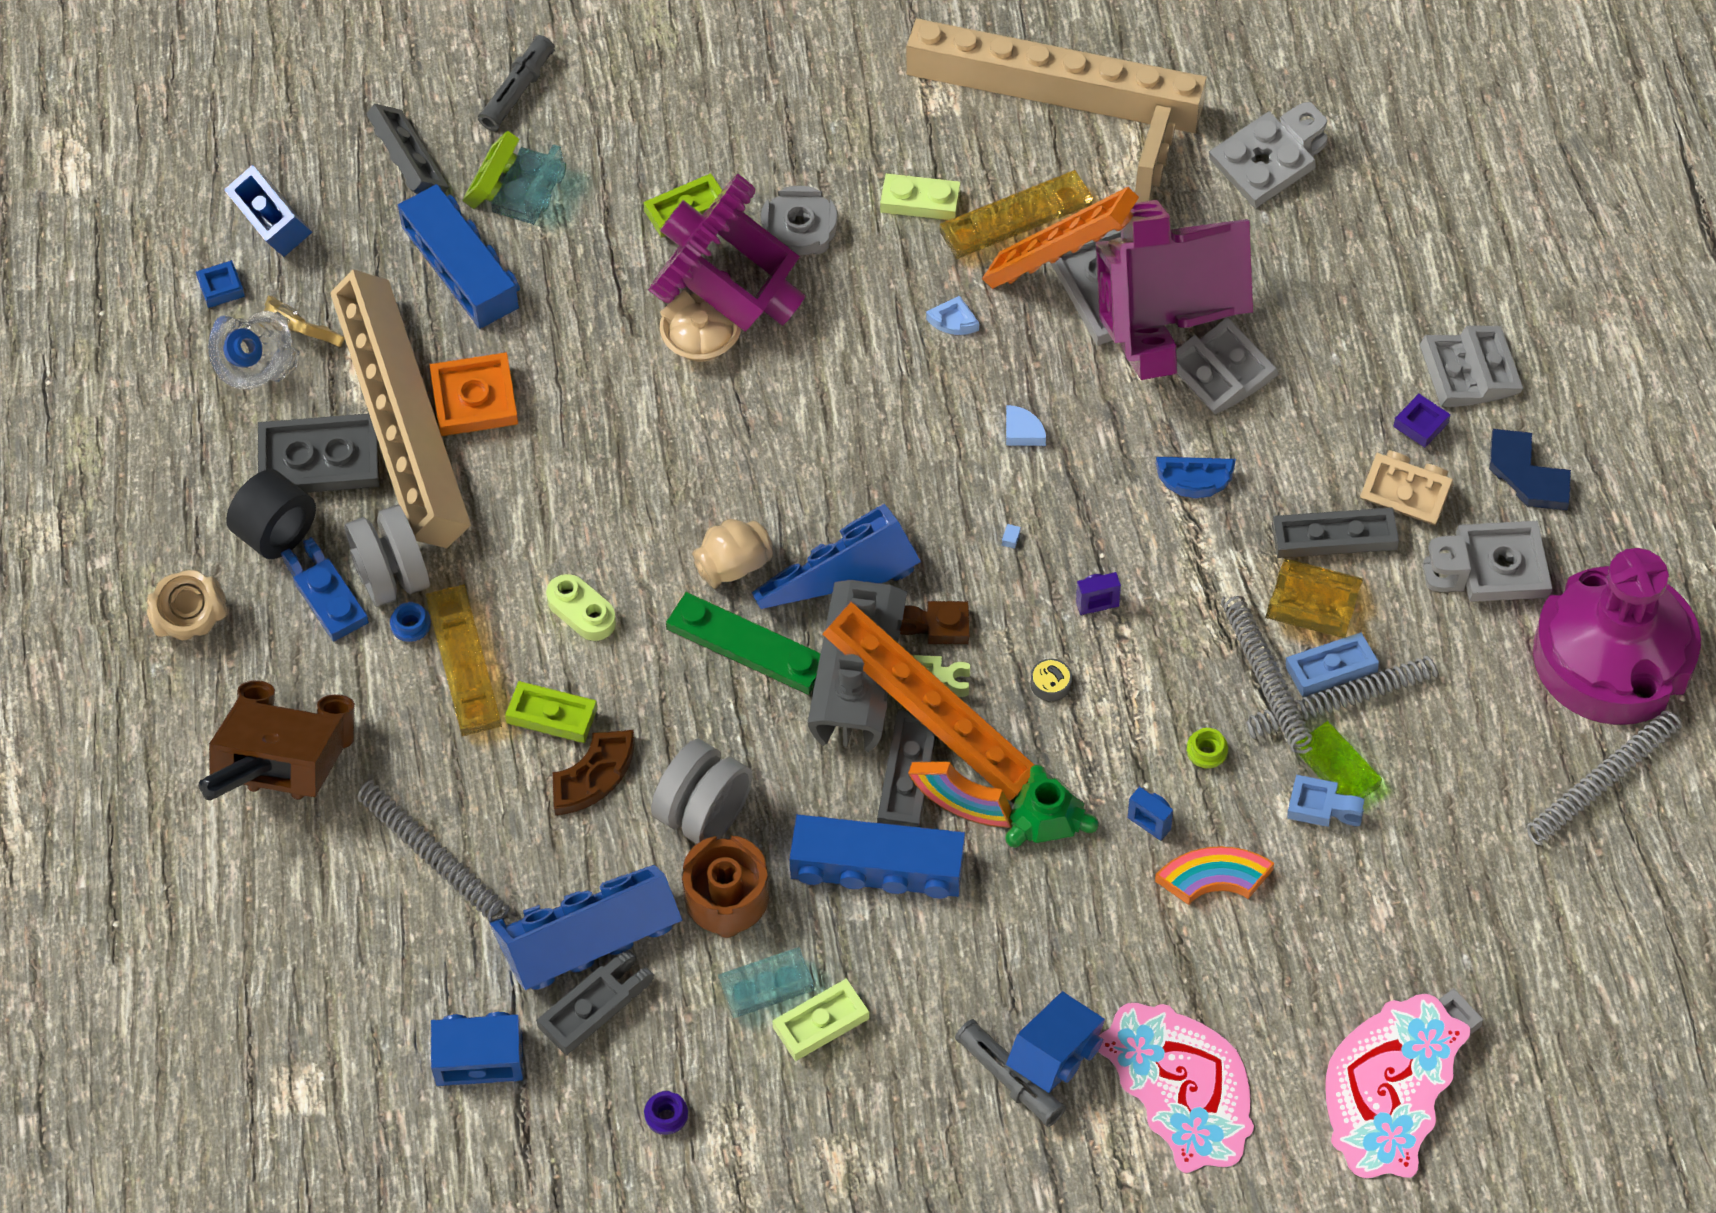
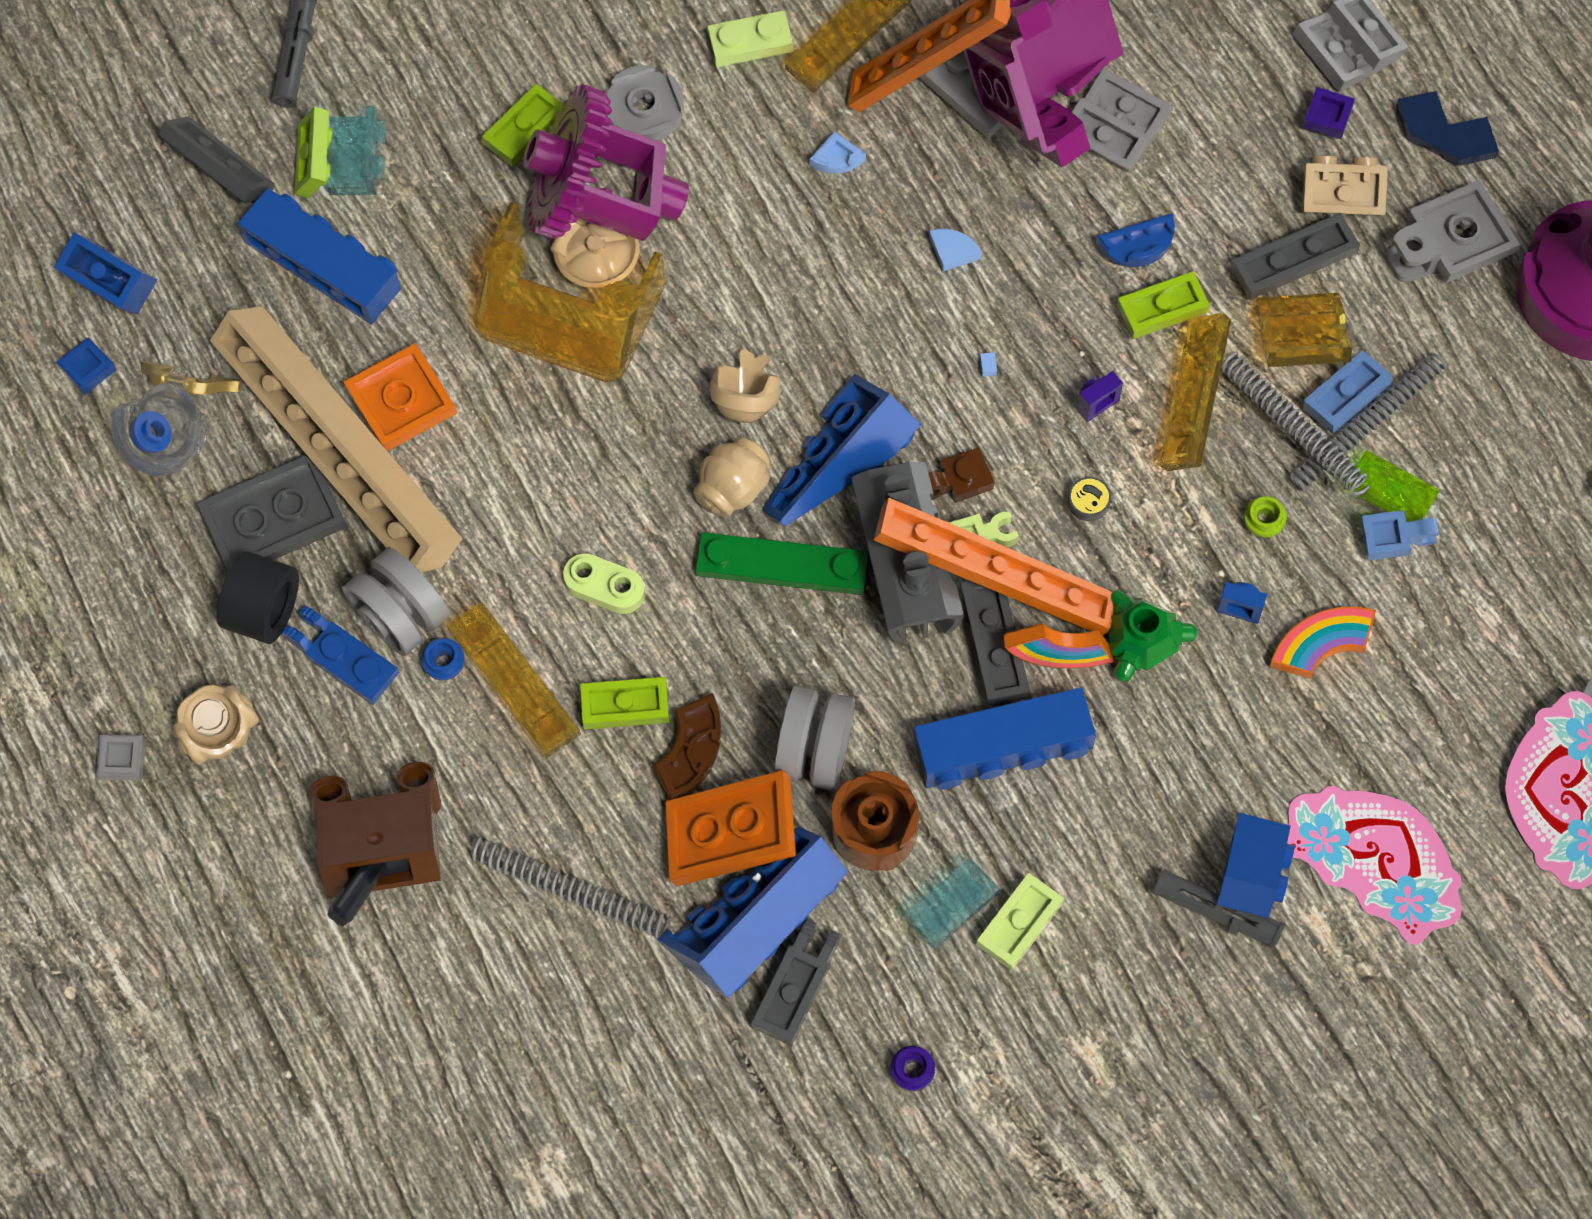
camera: 20 degrees left, 10 degrees up
blue brick [431,1012,523,1086] -> none
none -> light grey tile [96,735,146,780]
none -> clear yellow windscreen [473,202,666,382]
none -> orange plate [665,770,796,886]
none -> tan hat [709,349,781,423]
none -> lime plate [1117,271,1210,339]
none -> clear yellow plate [1159,313,1232,471]

